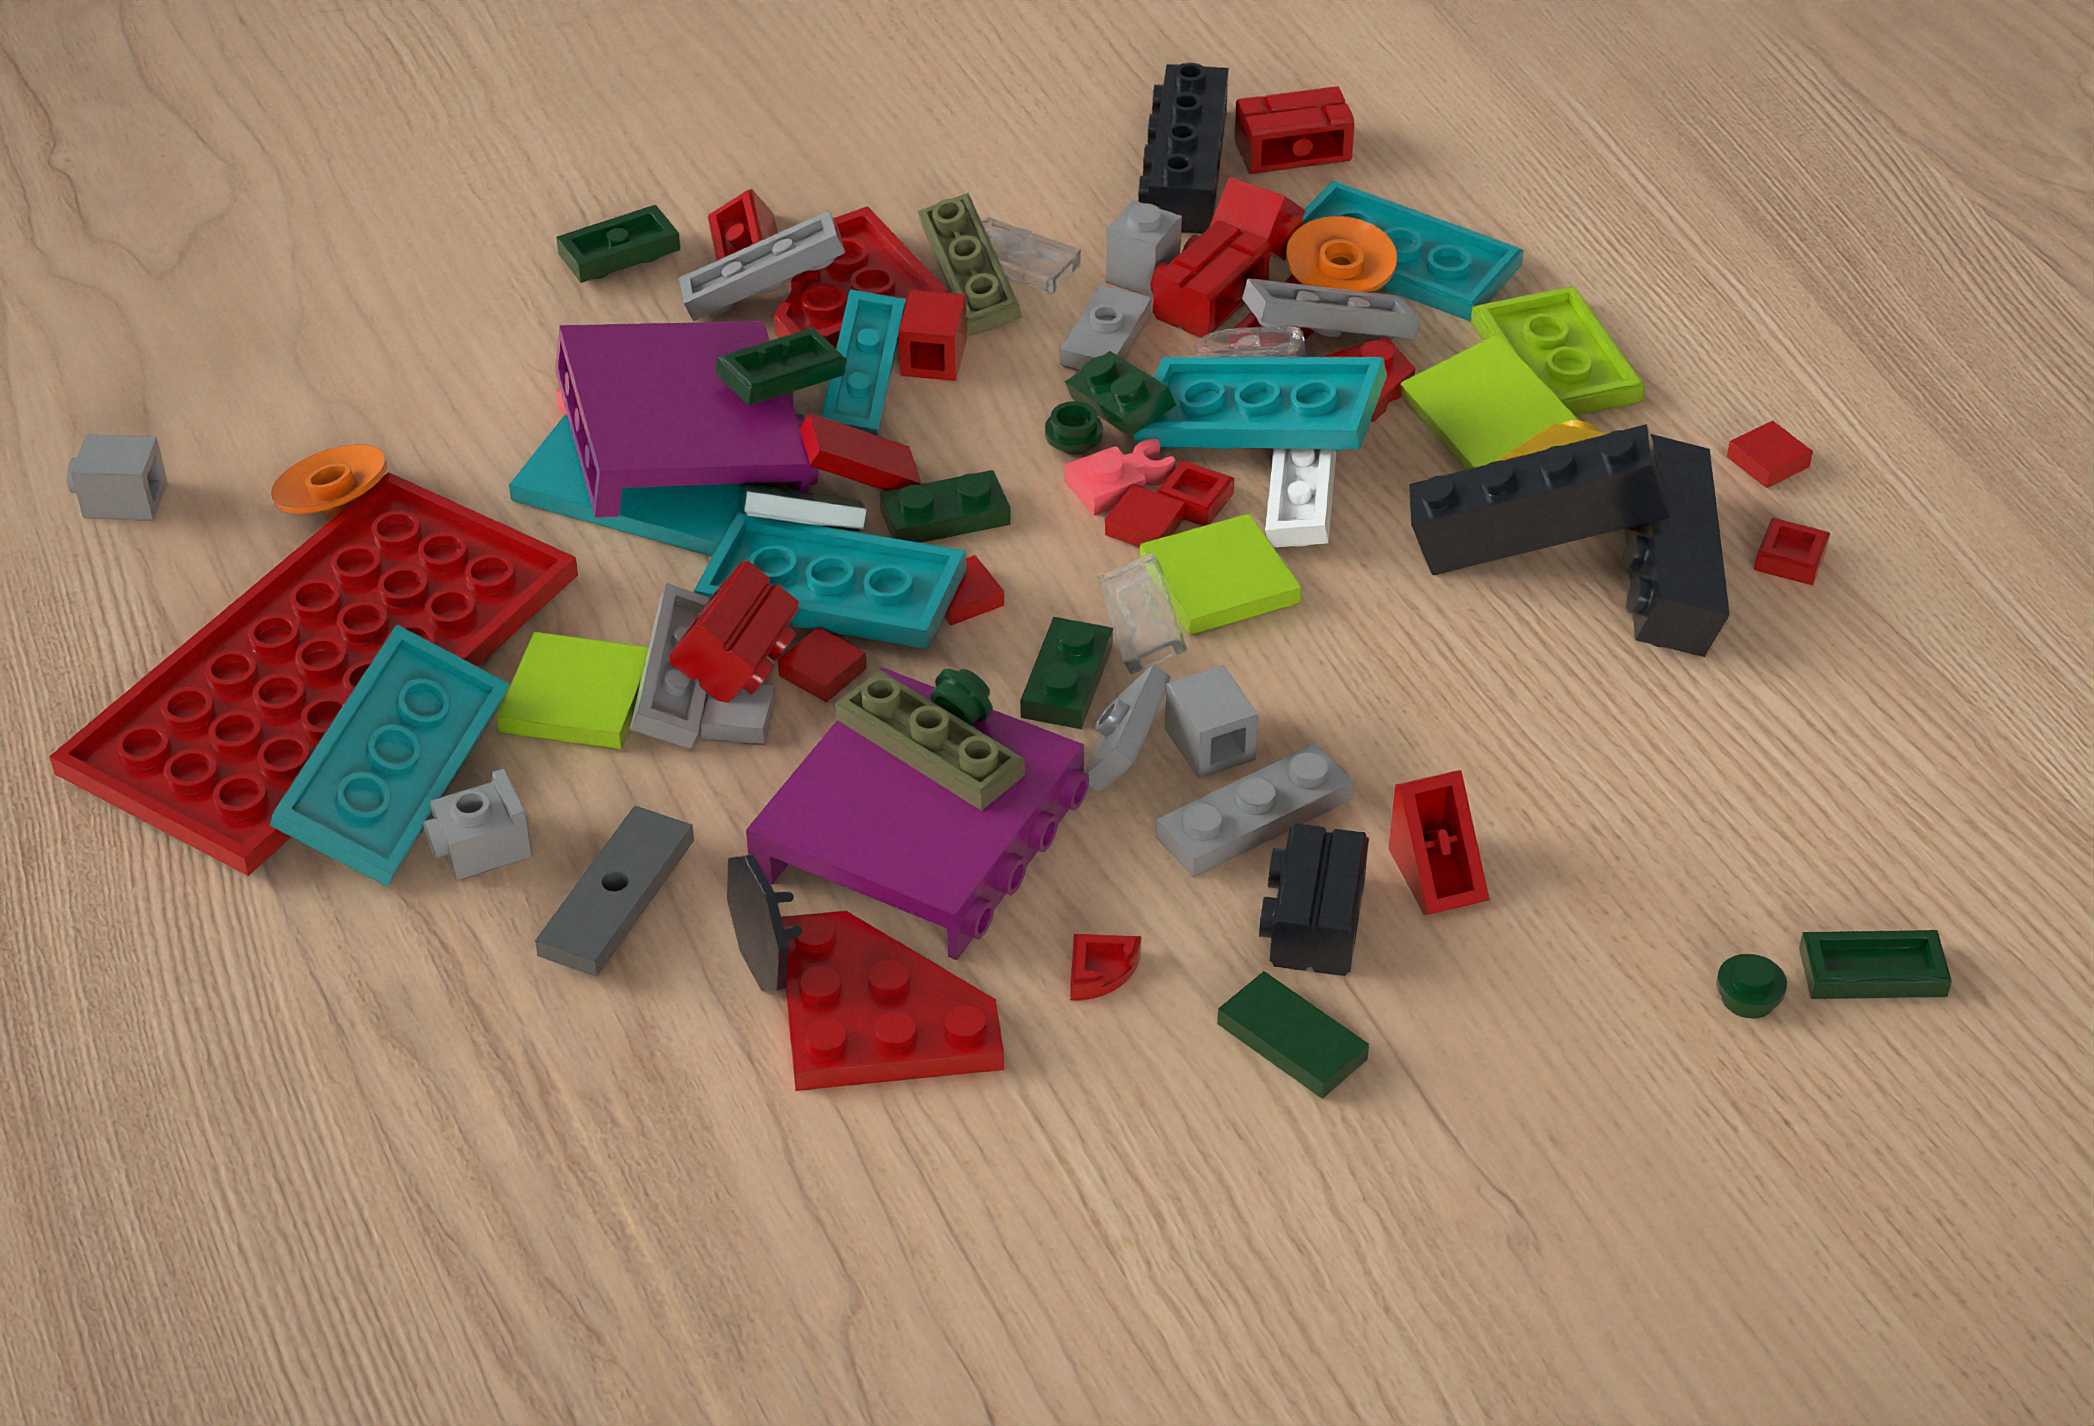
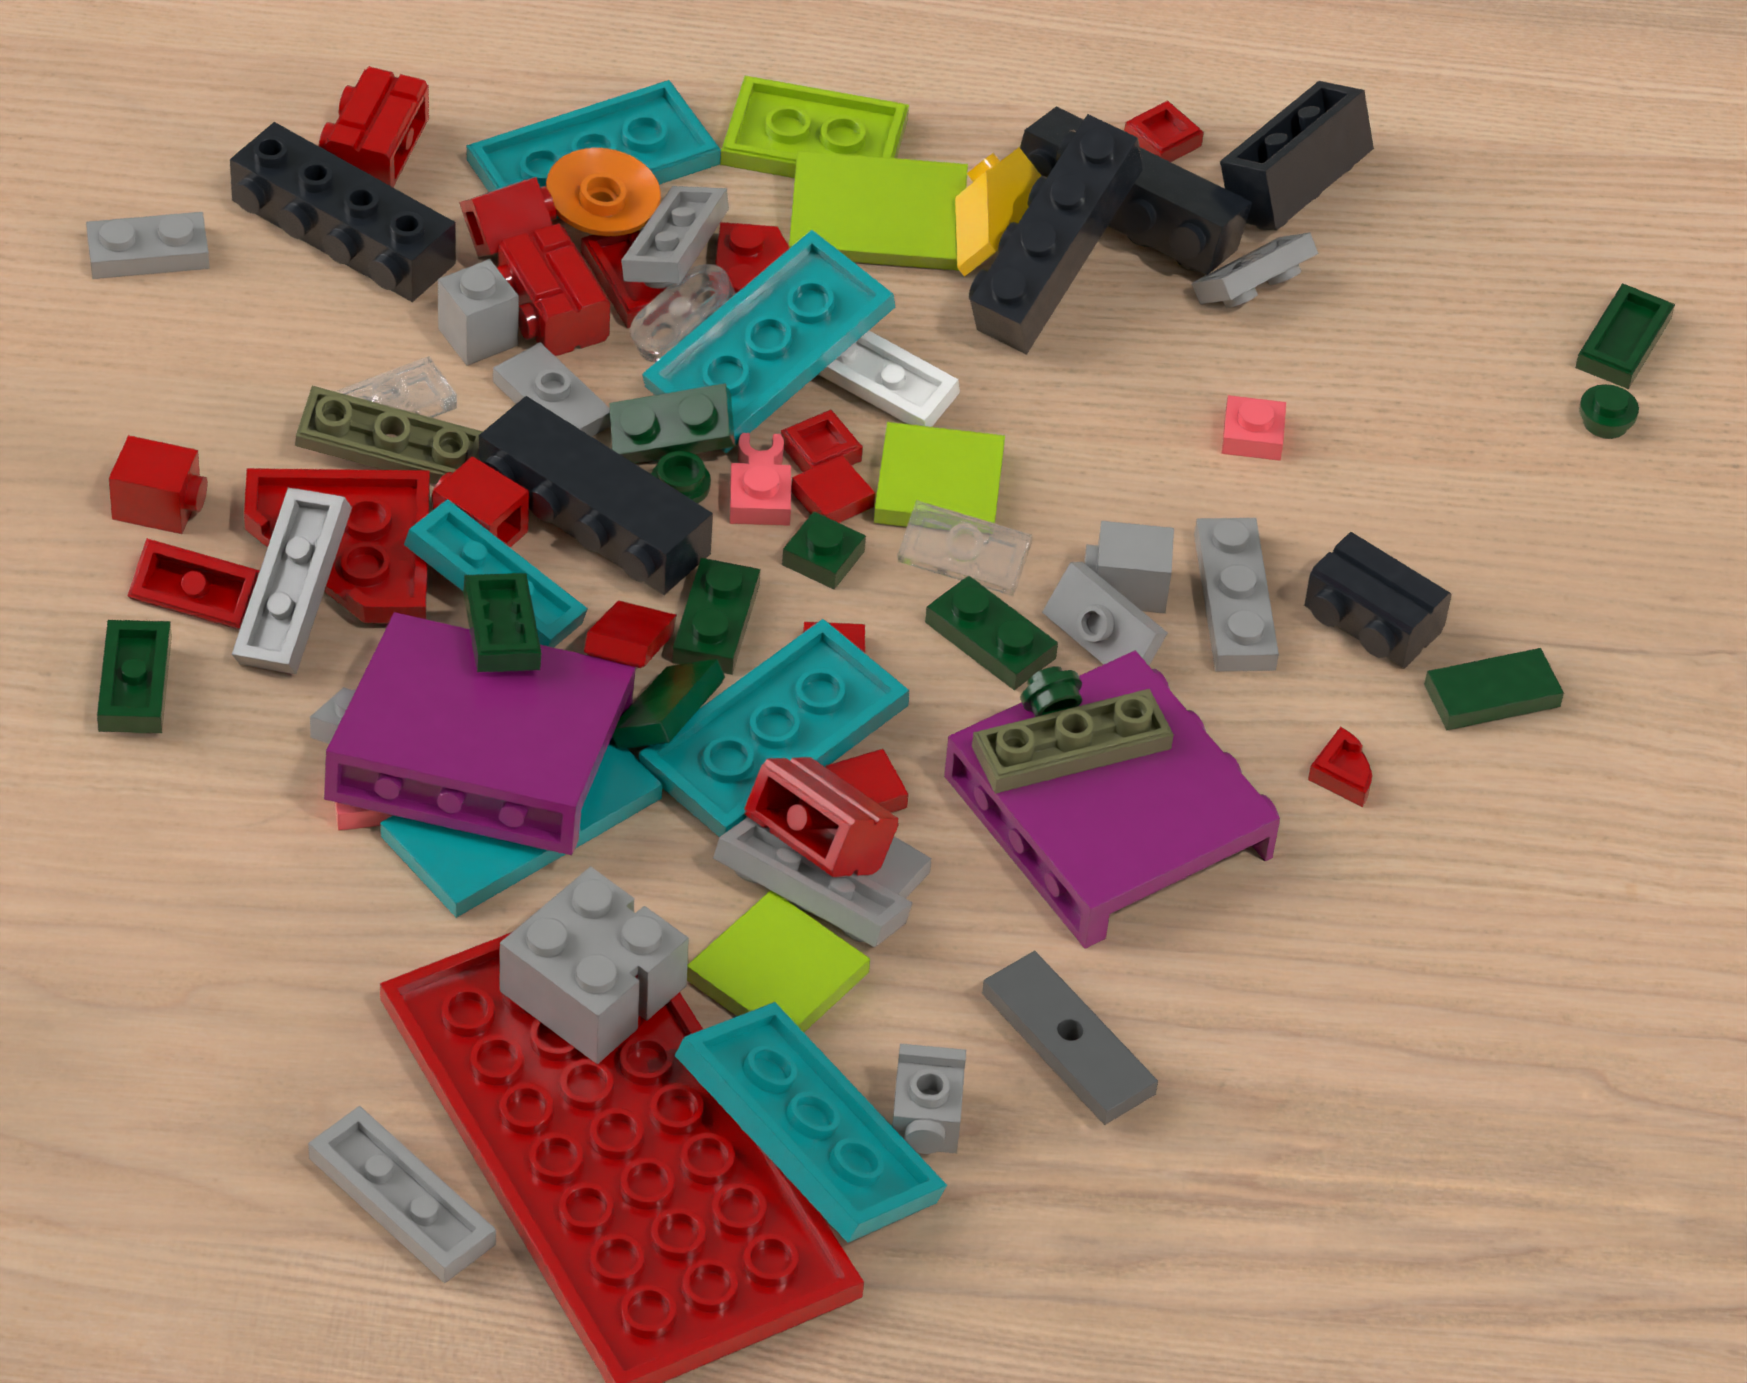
camera: 65 degrees left, 5 degrees up
light grey brick [67,434,167,521] -> none
orange dish [271,444,387,515] -> none
black piece [727,854,802,991] -> none
red plate [781,911,1004,1091] -> none
red slope [1389,770,1490,915] -> none
red tile [1727,420,1813,488] -> none
none -> light grey plate [86,212,210,279]
none -> red brick [109,435,208,534]
none -> light grey plate [308,1106,496,1283]
none -> black brick [479,396,713,595]
none -> light grey piece [500,866,689,1064]
none -> dark green plate [782,511,866,590]
none -> light grey plate [1192,232,1319,308]
none -> black brick [1220,81,1374,230]
none -> coral plate [1222,395,1286,461]

